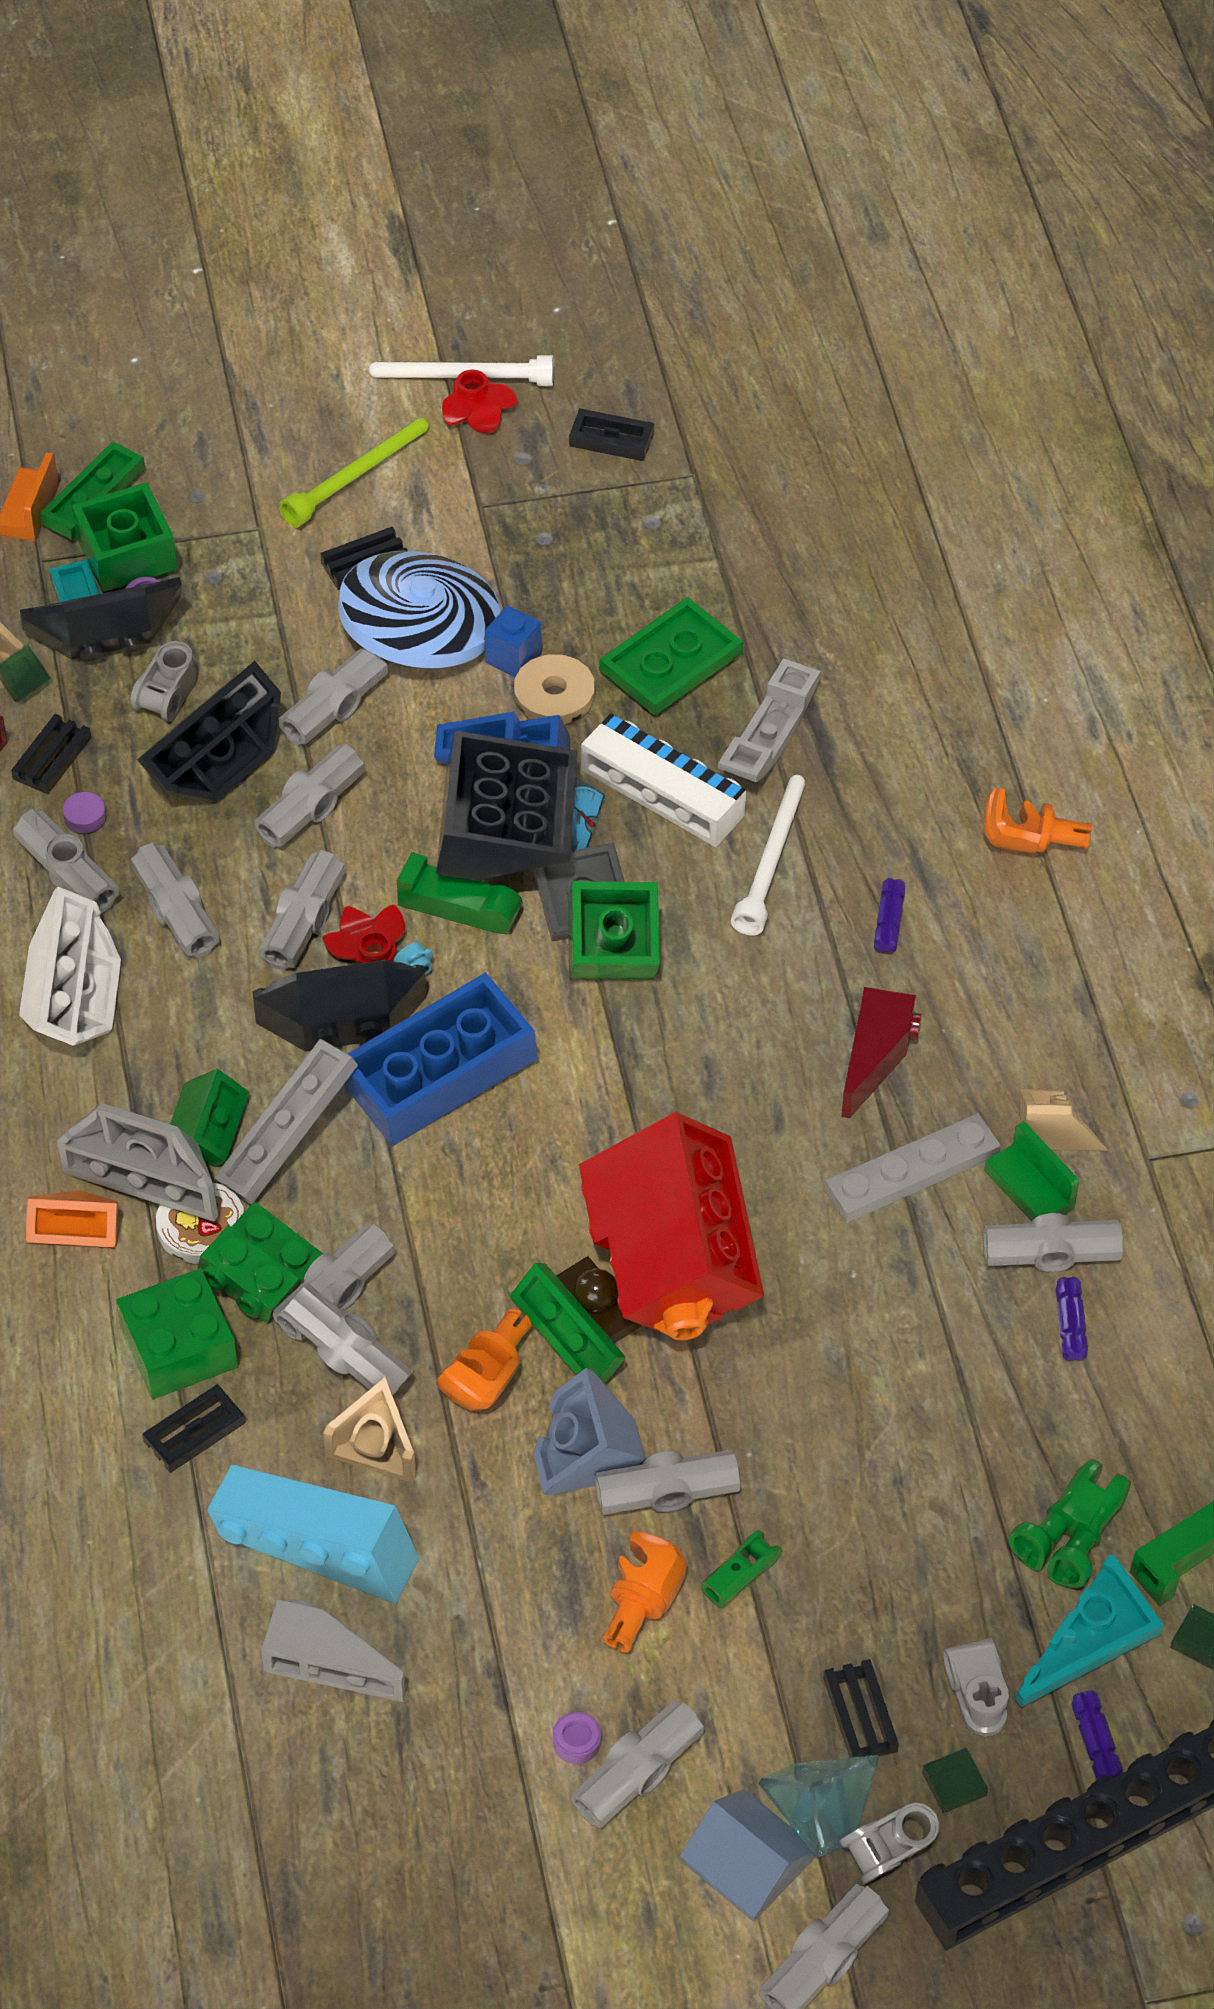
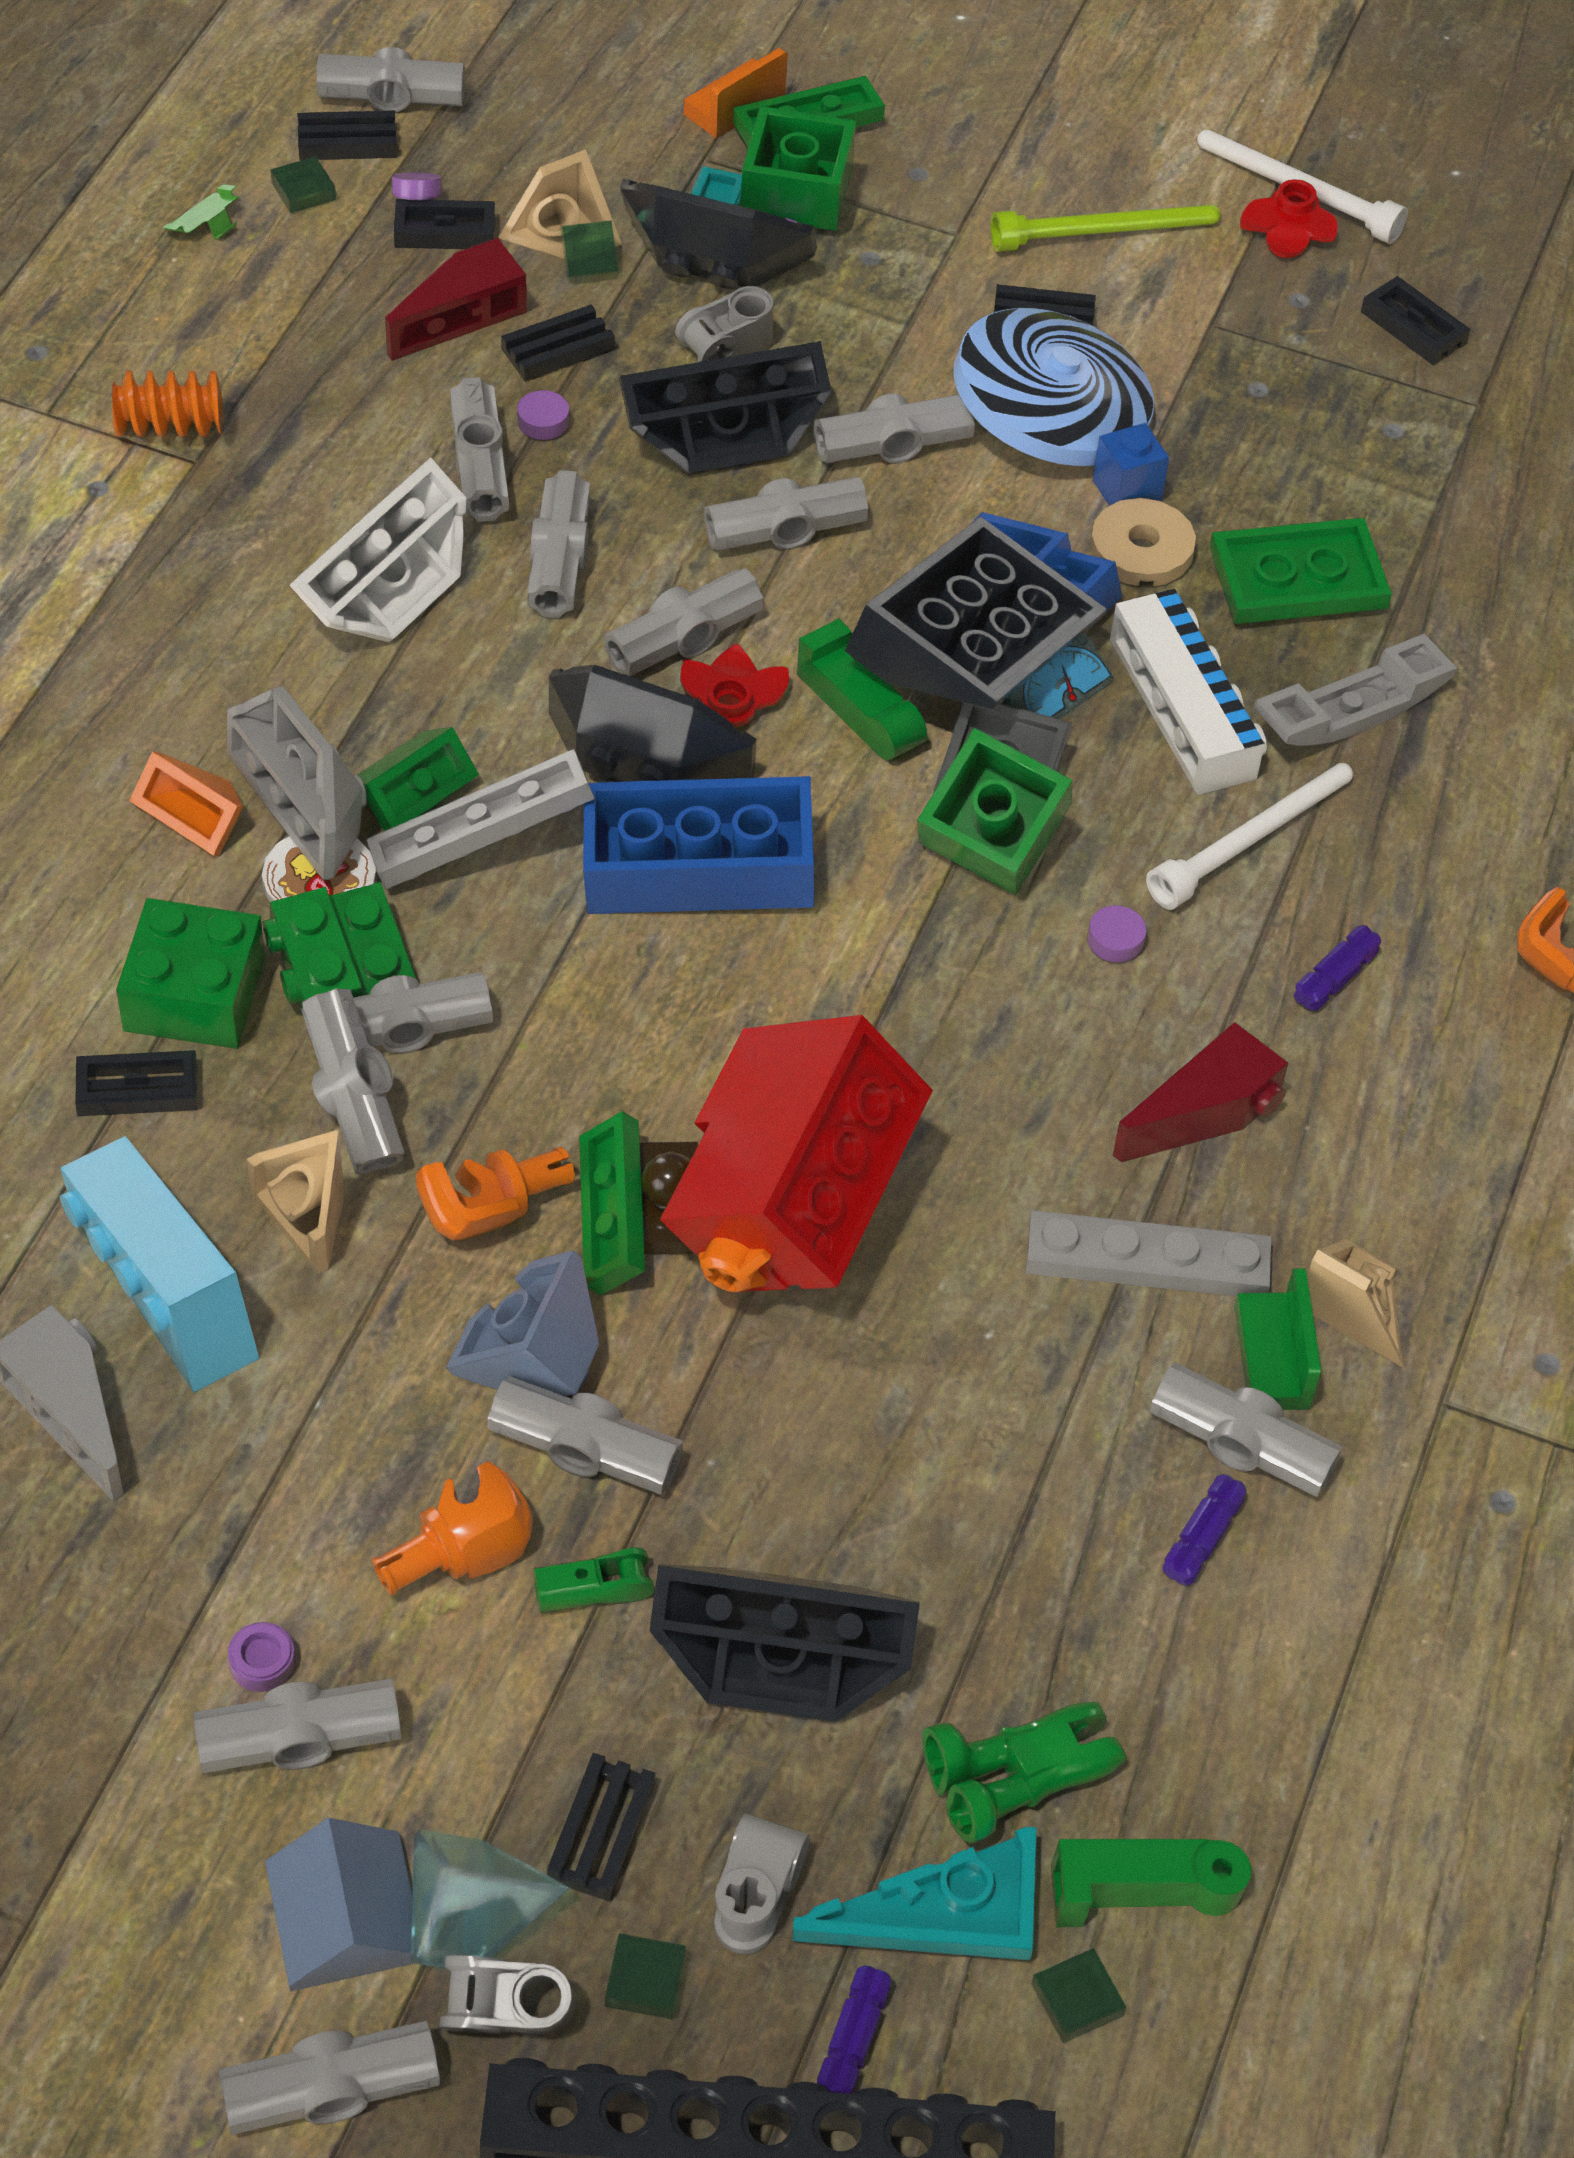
camera: 30 degrees right, 0 degrees up
medium azure plate [394,942,434,976] -> none
none -> black wedge [649,1564,920,1722]
none -> medium lavender tile [1087,905,1146,962]

